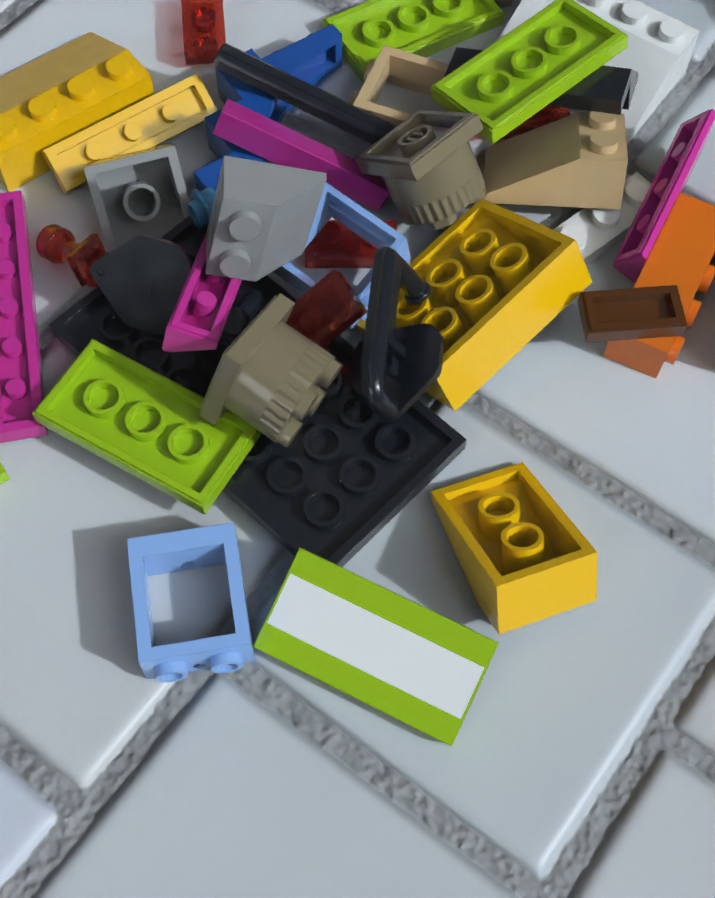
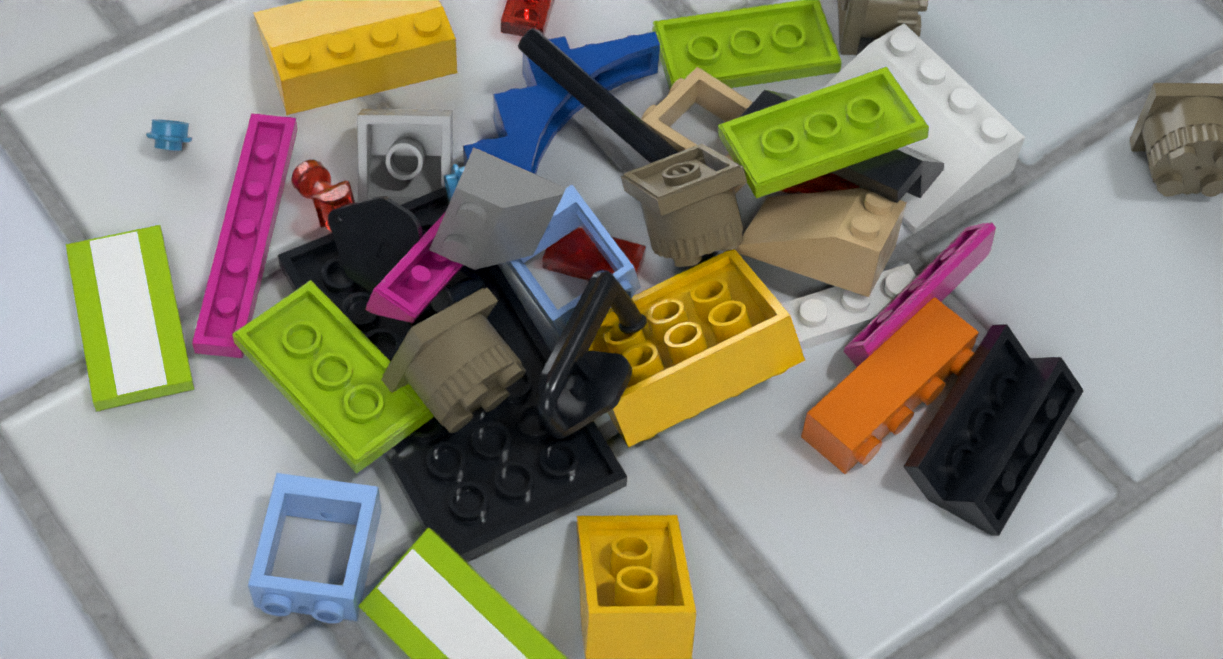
camera: 15 degrees right, 5 degrees down
yellow plate [42,73,217,194] -> none
dark pink slope [213,99,389,212] -> none
clear red plate [286,269,367,348] -> none
reddish brown tile [577,285,687,343] -> none

